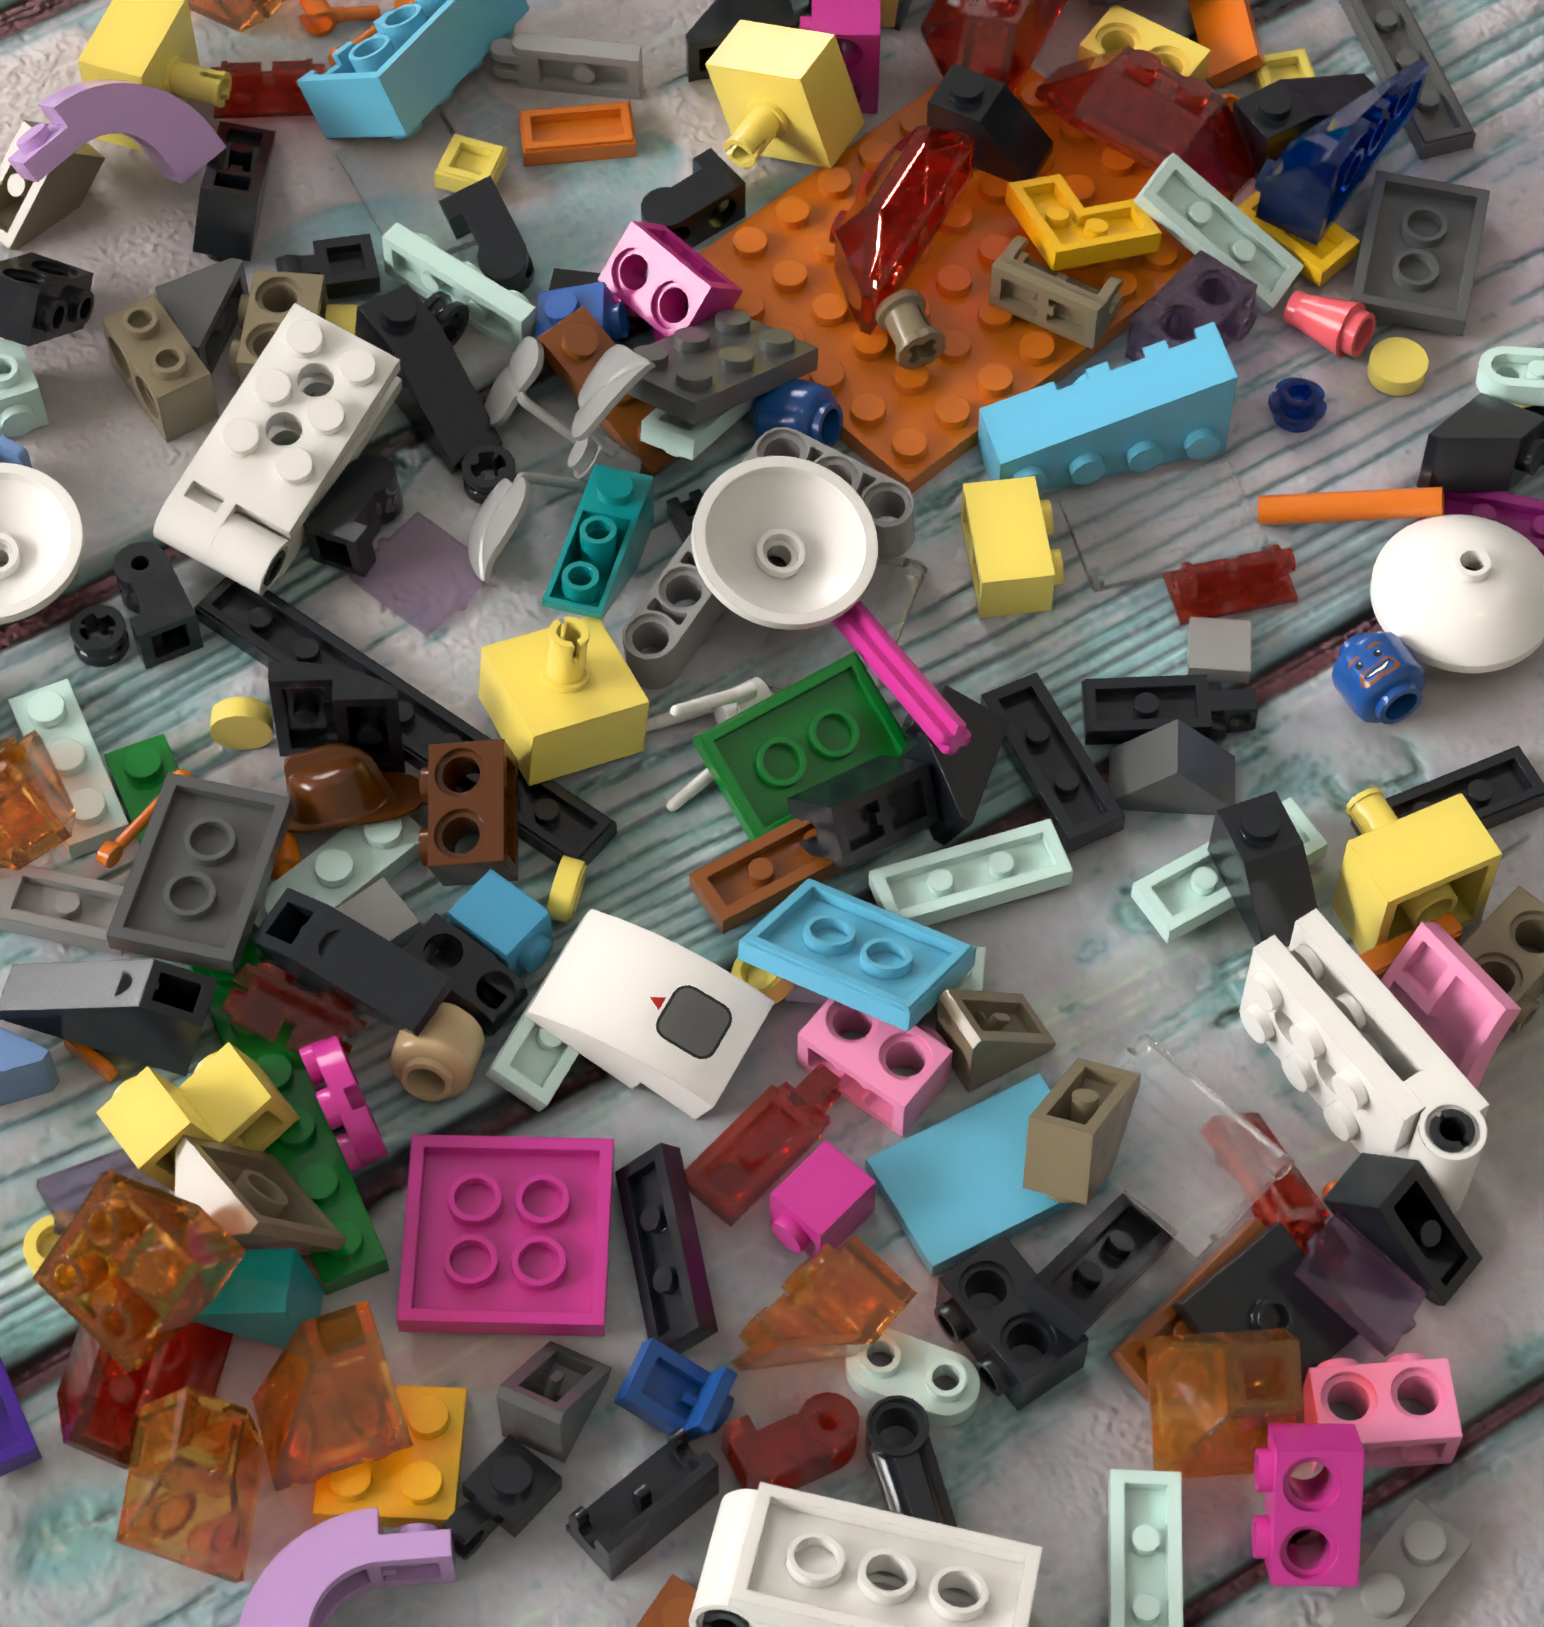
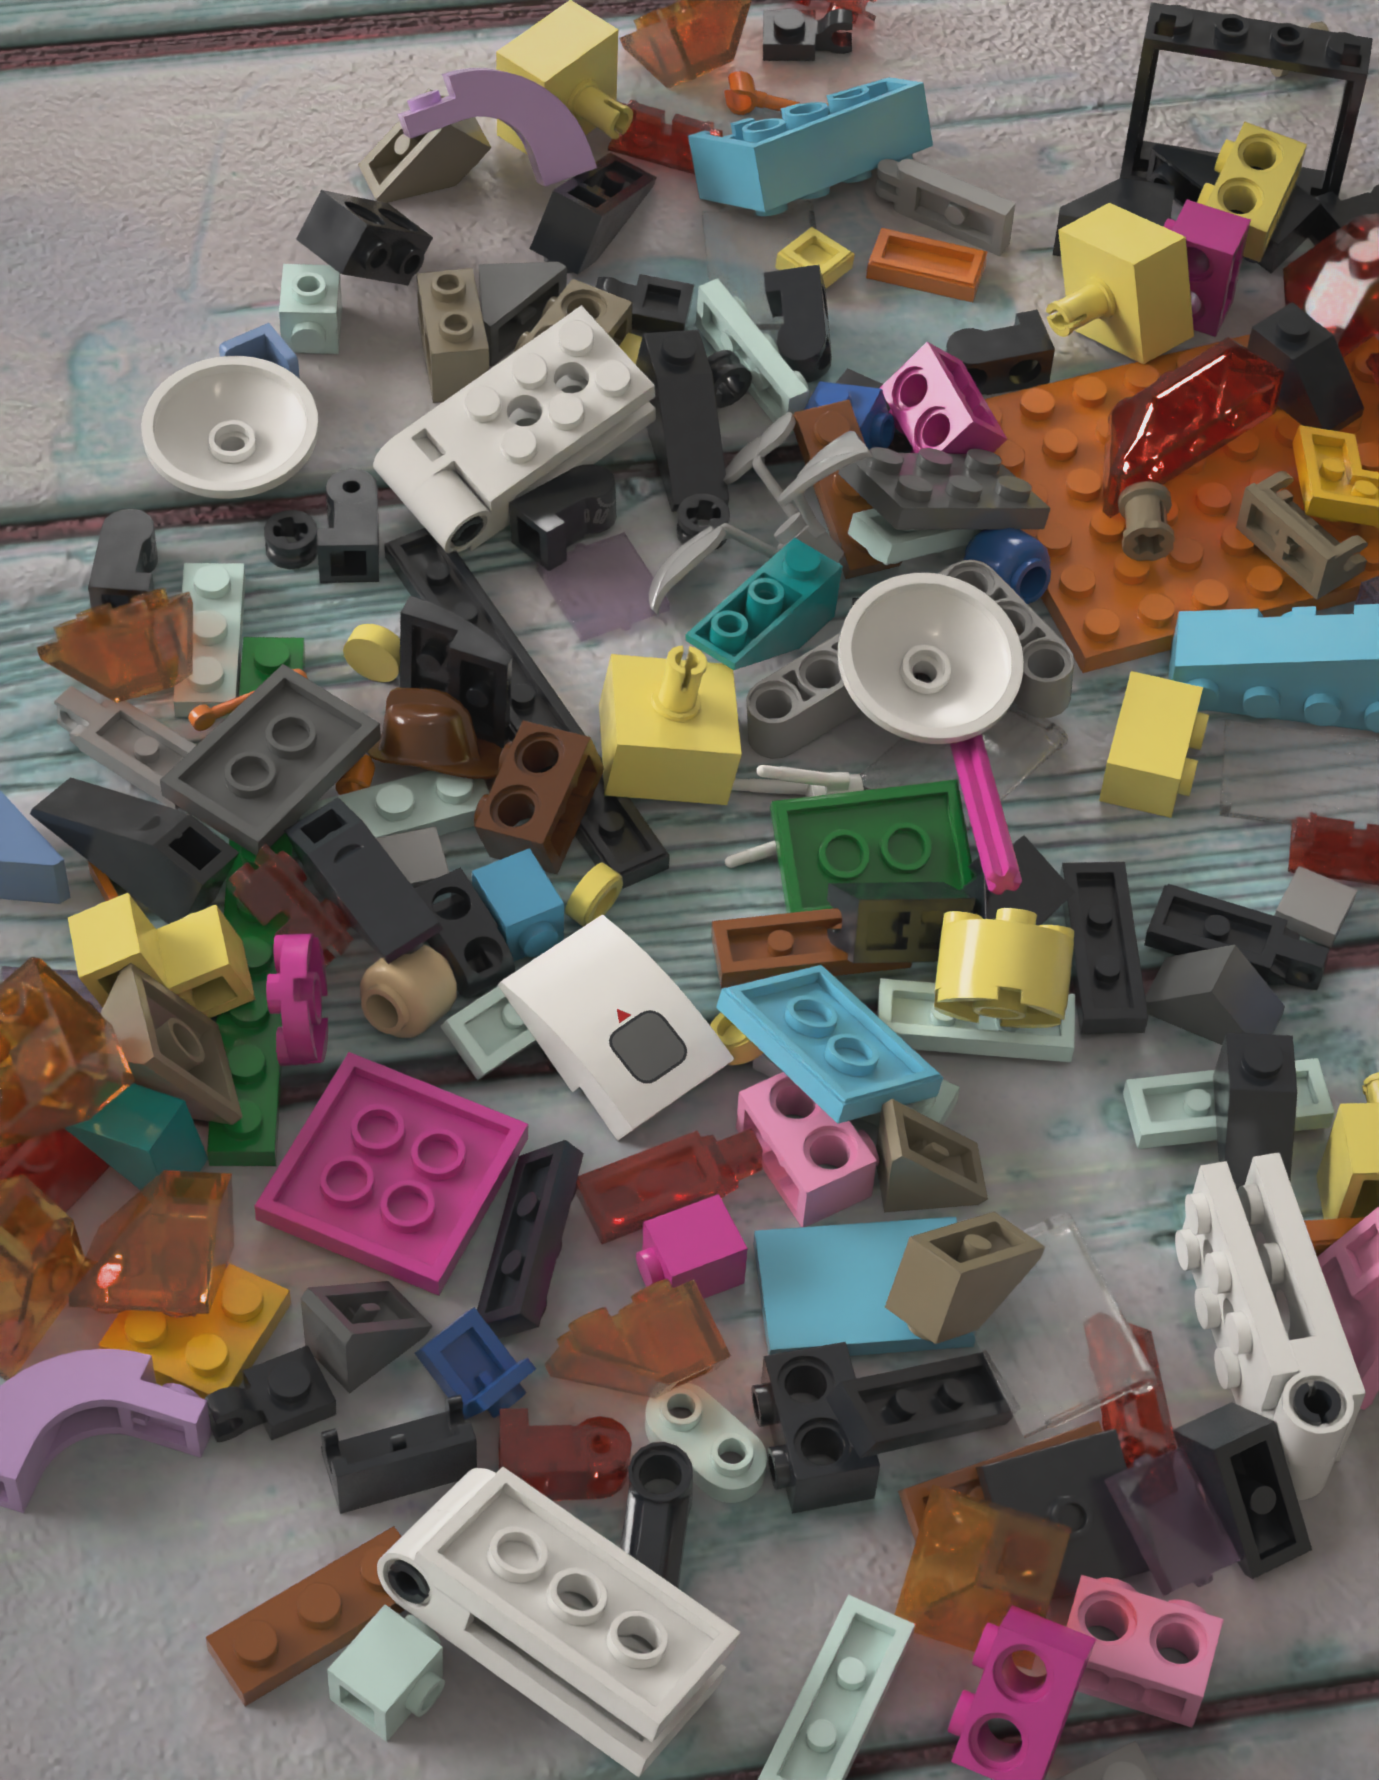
camera: 20 degrees right, 5 degrees down
none -> light yellow brick [934,908,1074,1028]

